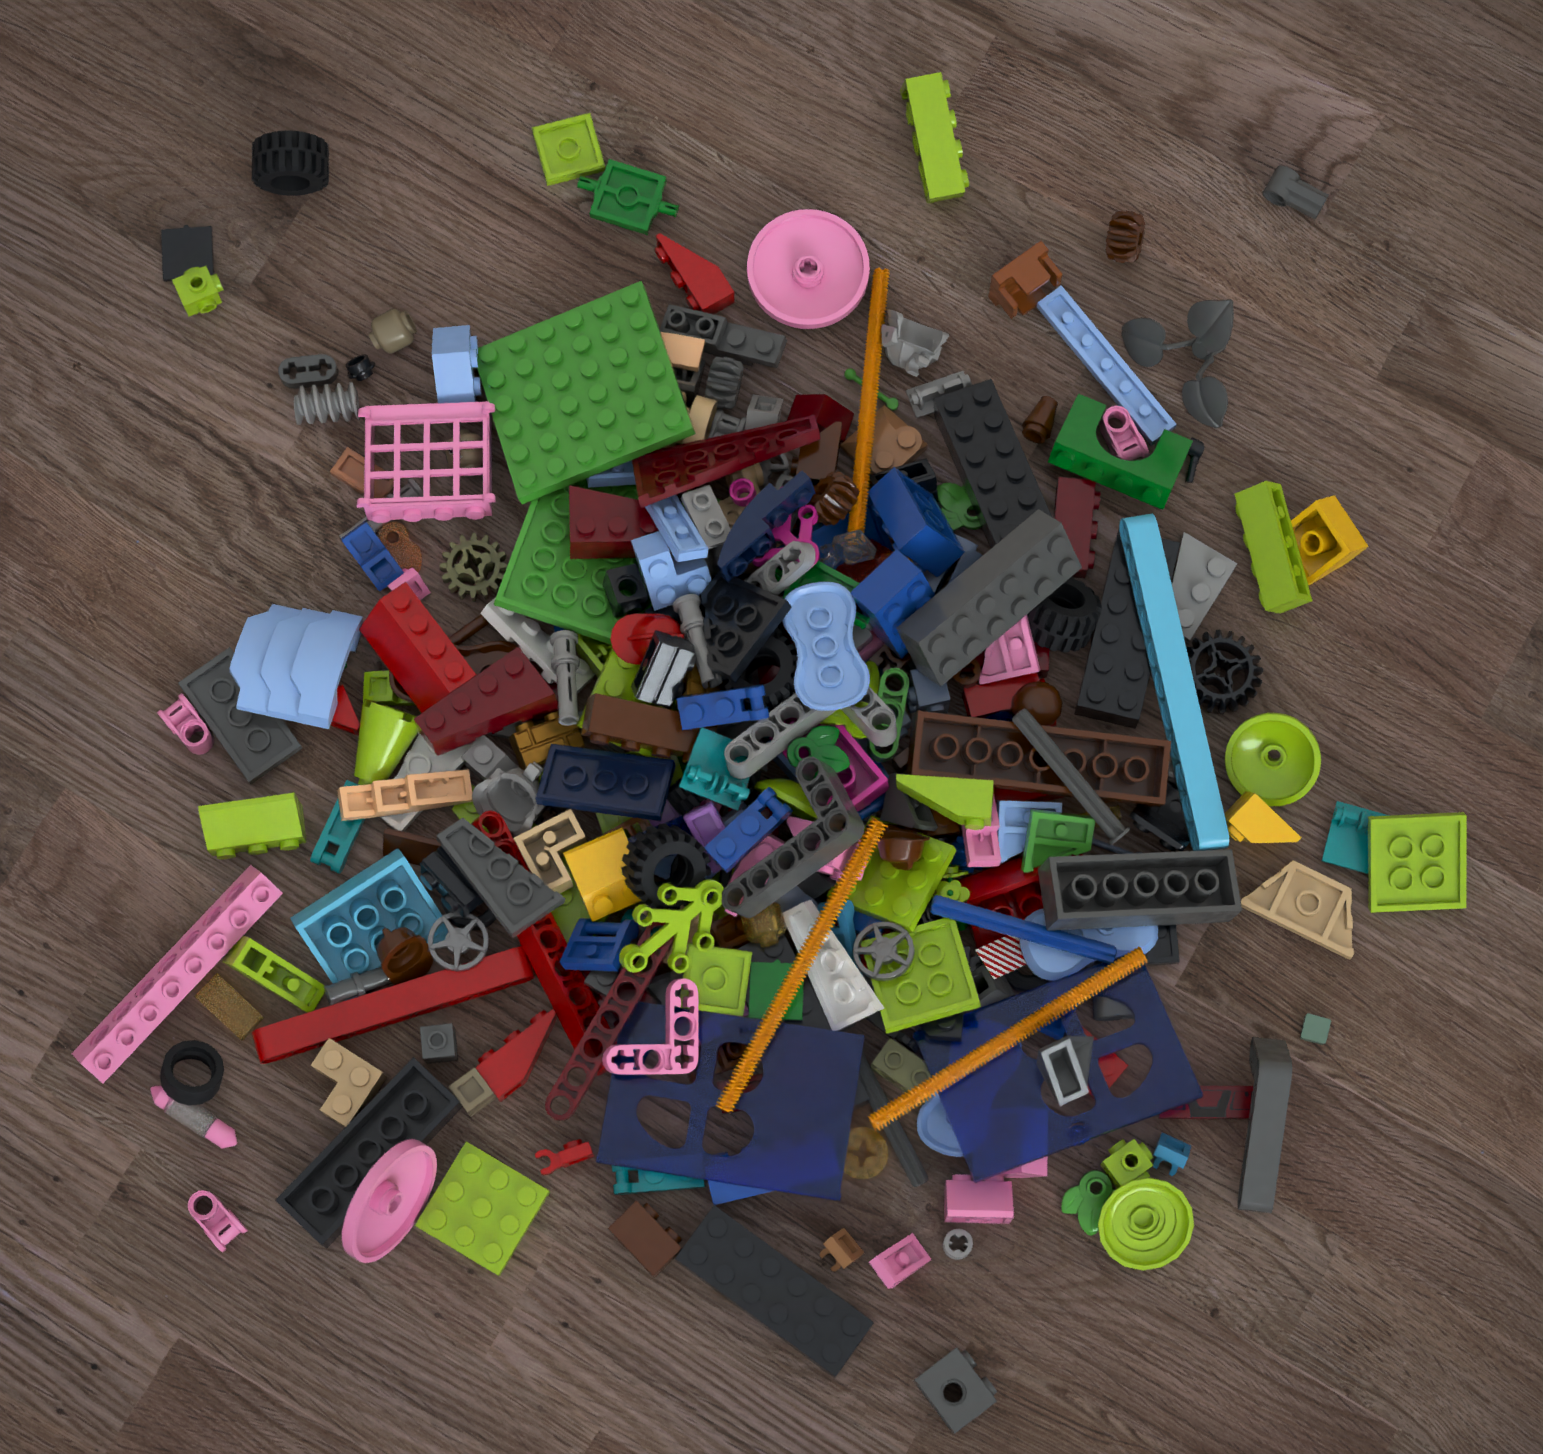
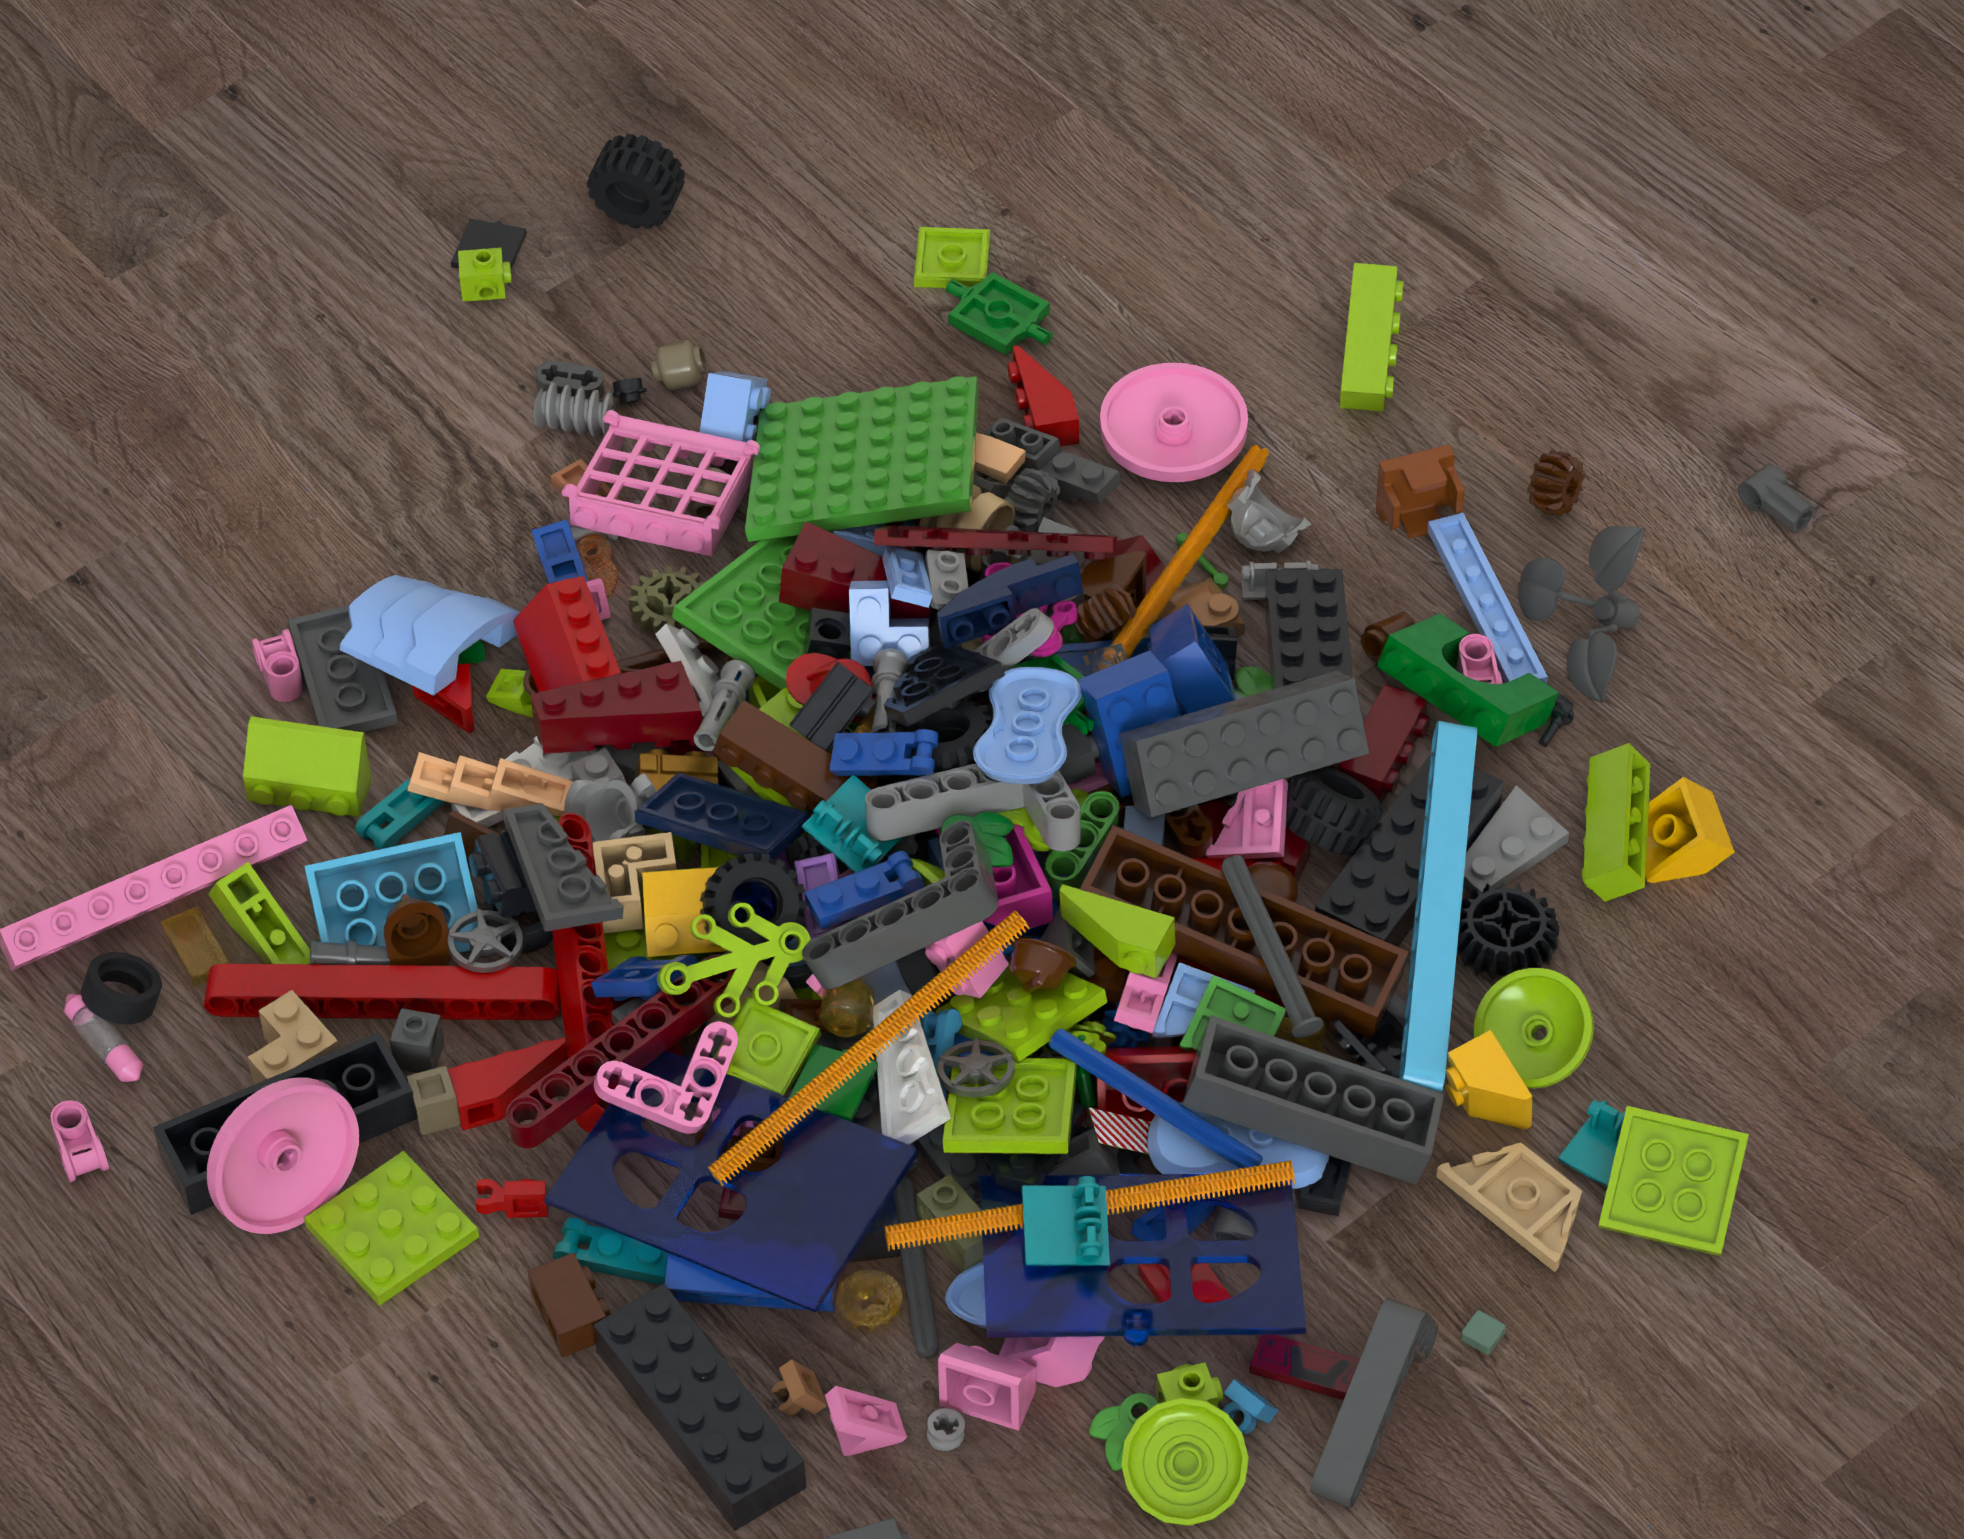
camera: 20 degrees right, 25 degrees down
lime cone [354,699,419,785] -> none
dark grey slope [1036,1036,1094,1106] -> none
none -> teal hinge [1022,1176,1110,1266]

